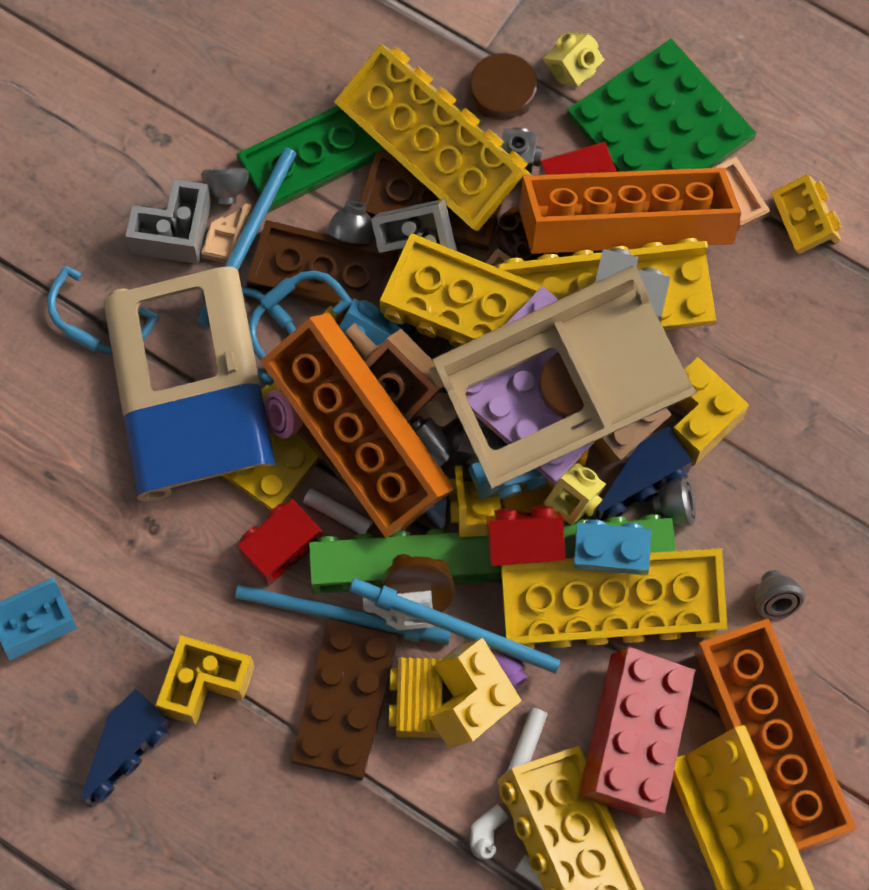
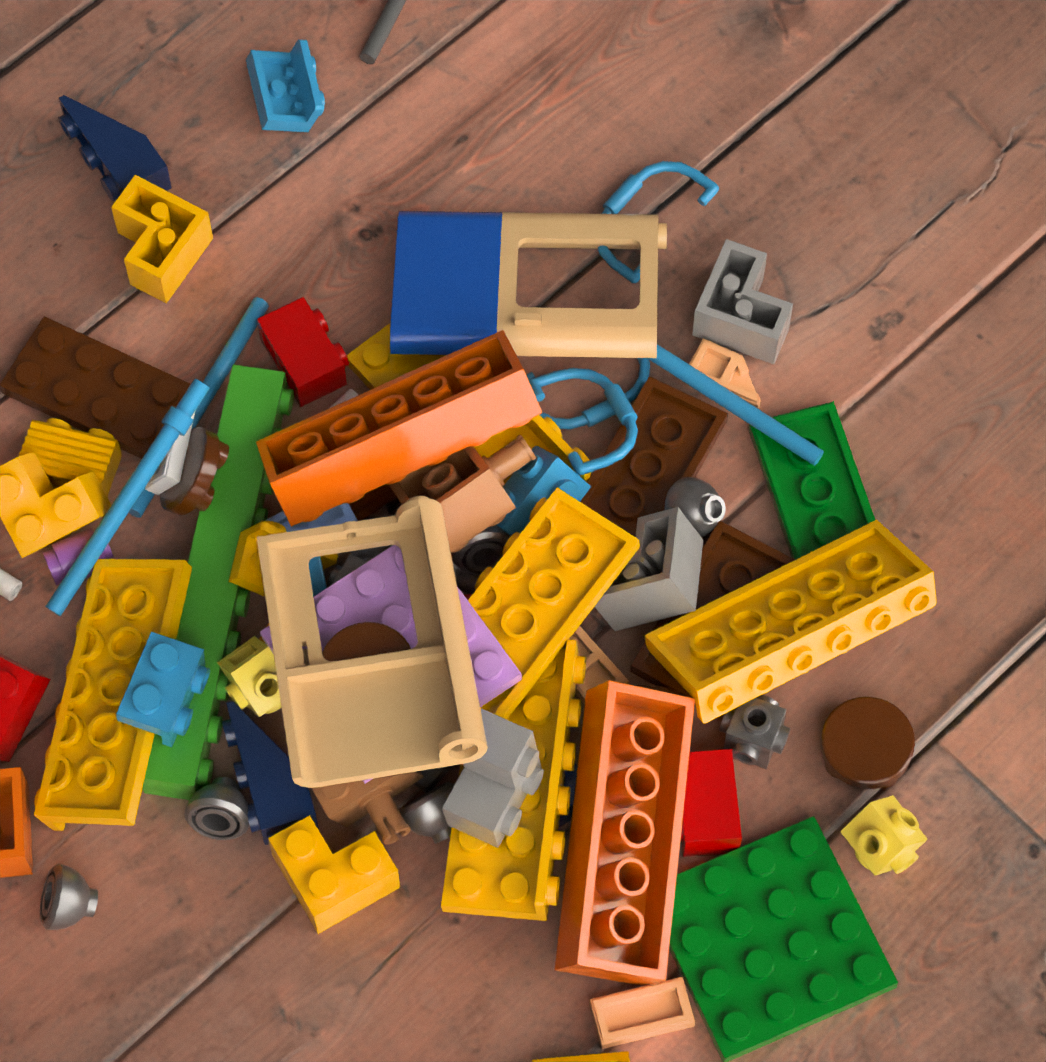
camera: 105 degrees right, 5 degrees down
flat silver brick [201,168,249,204] -> none
red brick [486,506,565,566] -> none

